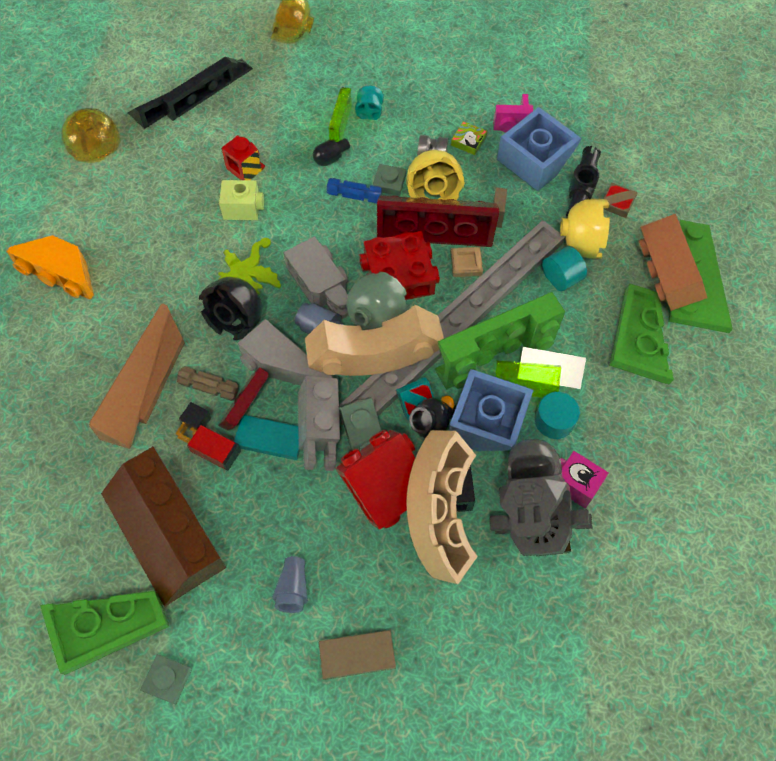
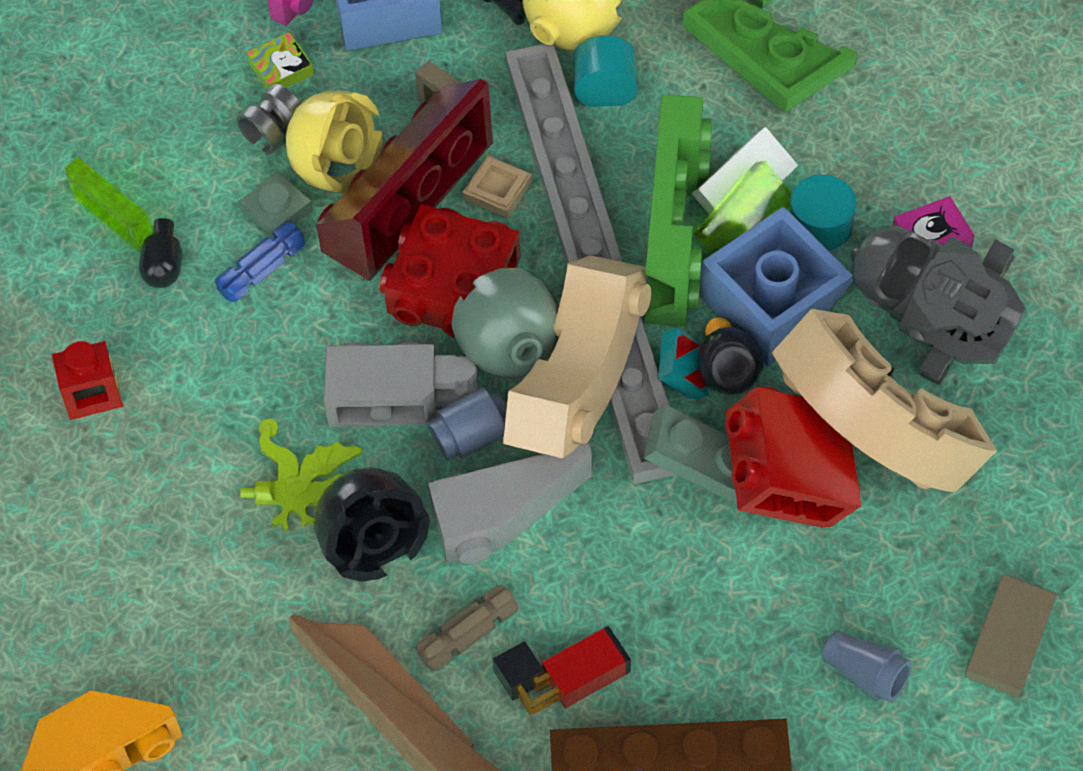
camera: 55 degrees left, 5 degrees down
dark red tile [218,367,269,431] -> none
yellowish green brick [219,180,264,220] -> none
teal tile [234,415,300,460] -> none
light grey hinge [298,376,340,471] -> none
teal wheel [355,85,384,120] -> none

